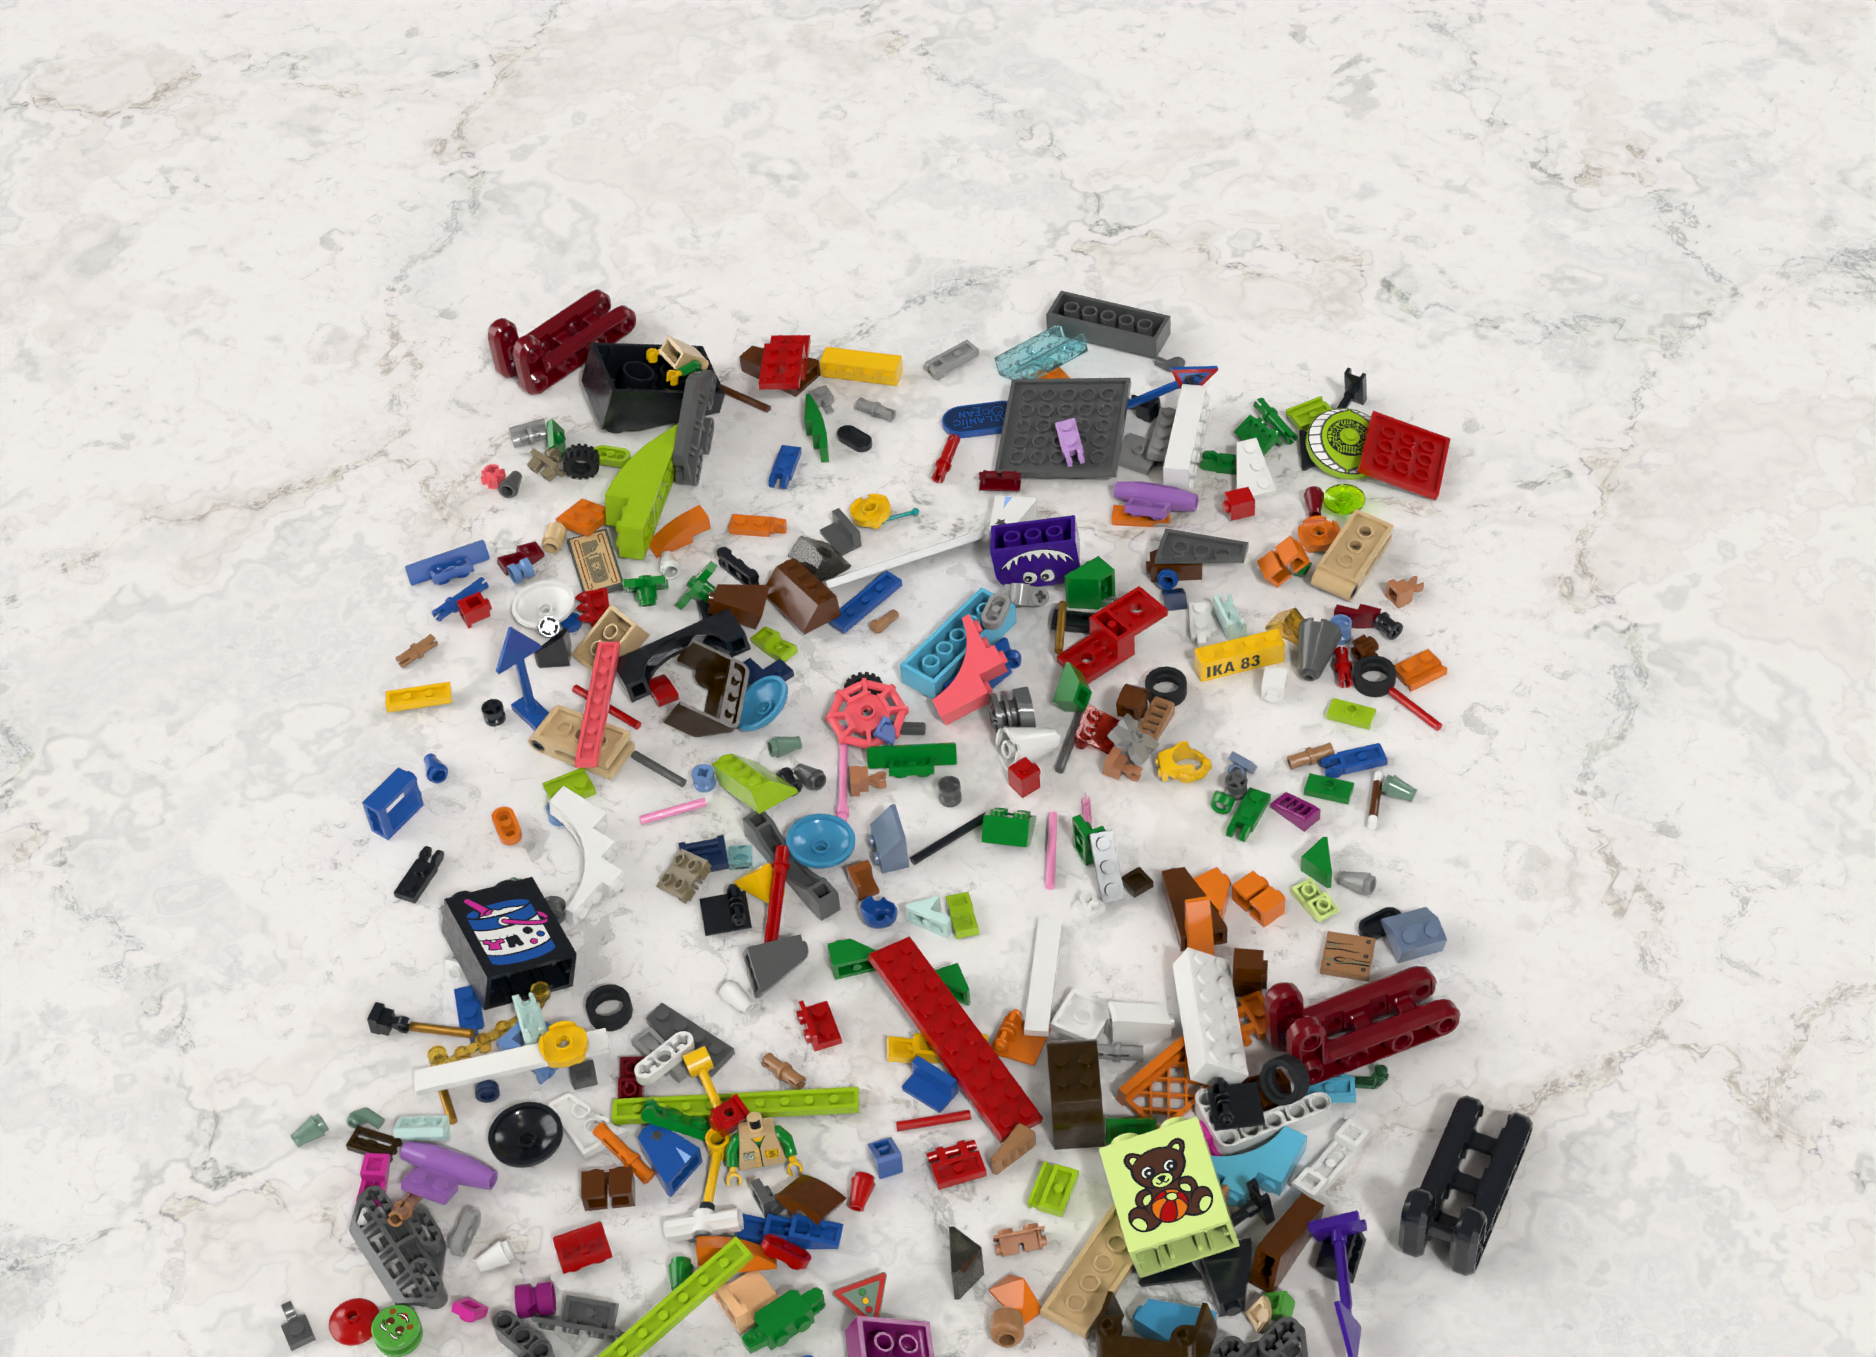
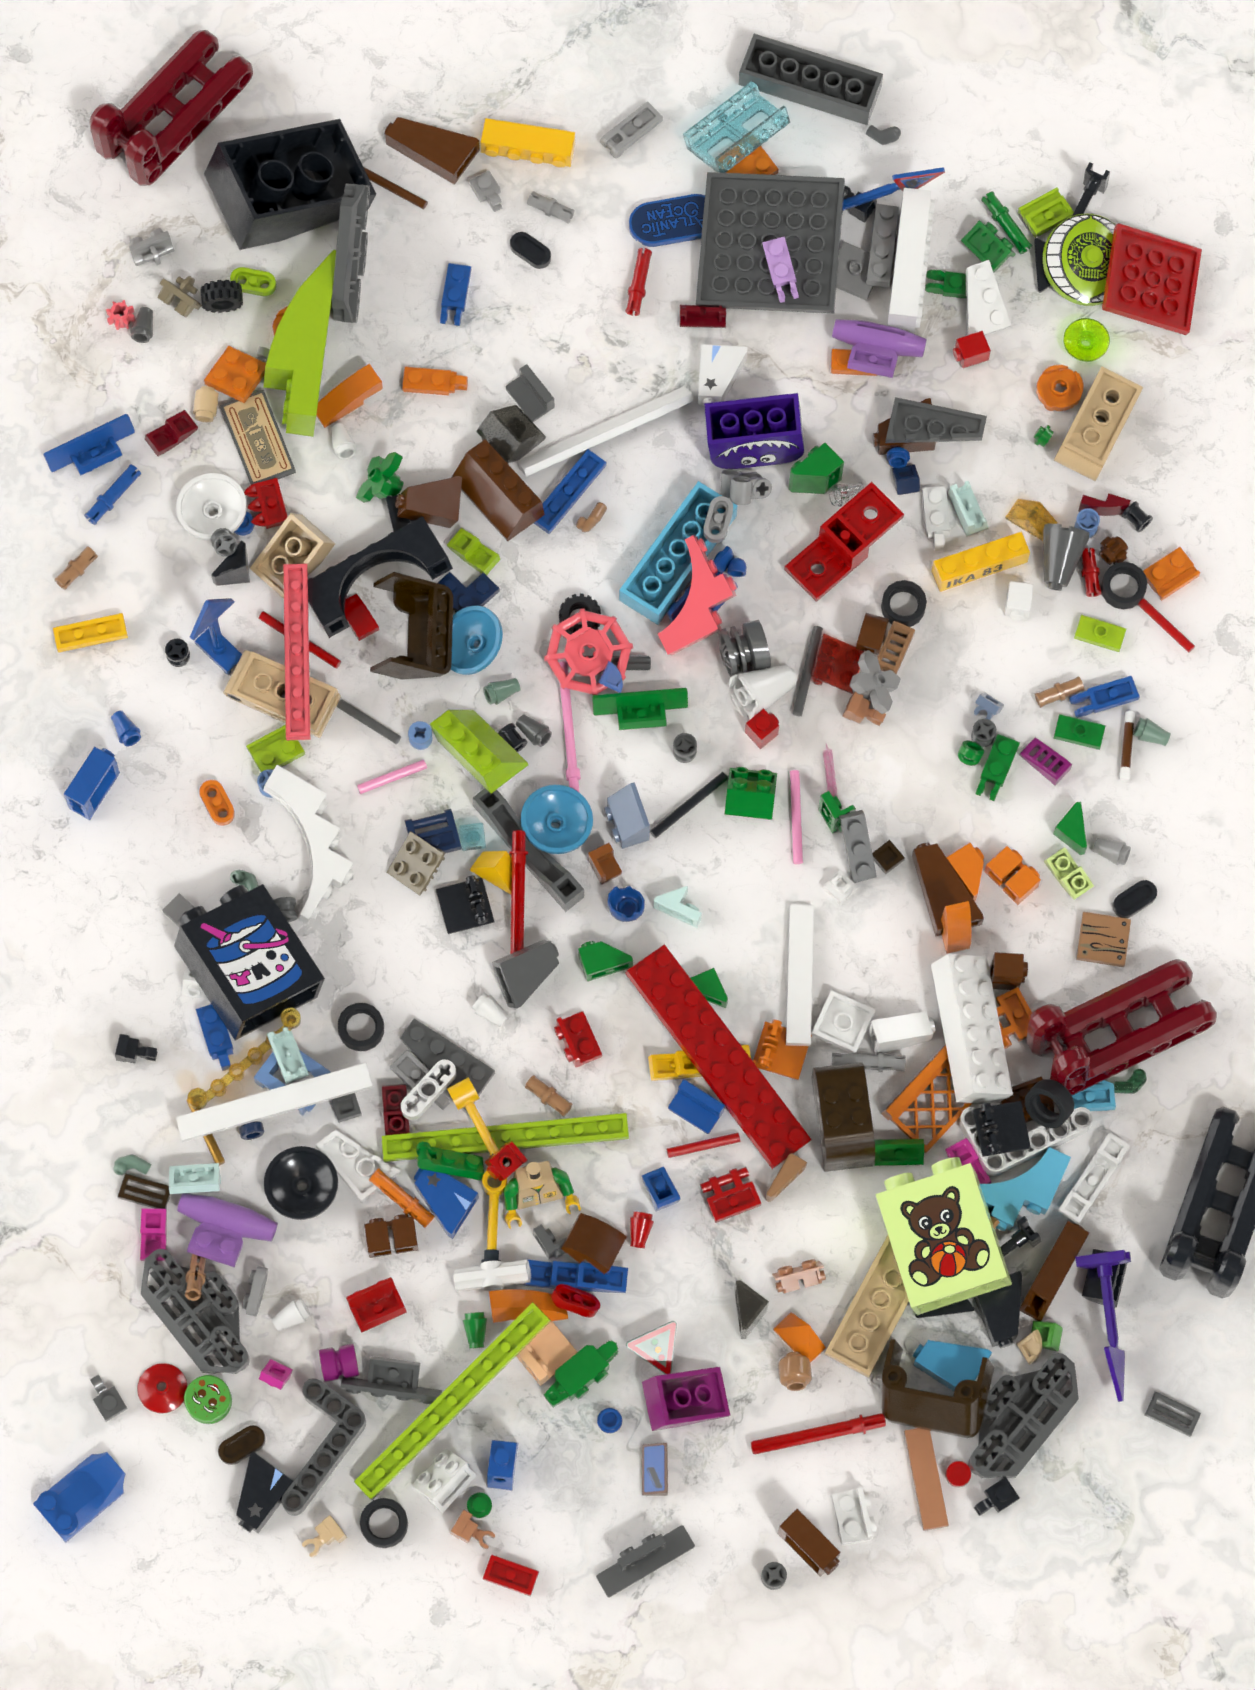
camera: 10 degrees left, 25 degrees up
sand green cone [290,1114,329,1148] -> none
black hinge [394,846,445,904] -> none
pearl gold bar [409,1022,475,1039] -> none
red brick [456,592,492,629] -> none
medium blue wheel [507,557,535,585] -> none
yellow plate [538,1021,589,1068] -> none
green plate [546,419,566,459] -> none
green plant [622,575,669,607] -> none
tan torso [646,336,709,386] -> none
black hinge [717,546,759,585] -> none
red bracket [758,335,811,390] -> none
green slope [804,394,829,462] -> none
yellow plate [850,494,892,529] -> none
nougat piece [850,766,887,797] -> none
teal hinge [882,508,919,525] -> none
lime slope [945,892,979,939] -> none
lime plate [1027,1161,1079,1218] -> none
black plate [1051,609,1095,633] -> none
green slope [1053,662,1092,712] -> none
pearl gold bar [1054,601,1067,654] -> none
yellow piece [1155,741,1212,783] -> none
orange piece [1257,536,1310,588] -> none
dark red cone [1303,486,1324,517] -> none
sand blue slope [1381,907,1447,963] -> none
nougat piece [1385,576,1424,609] -> none

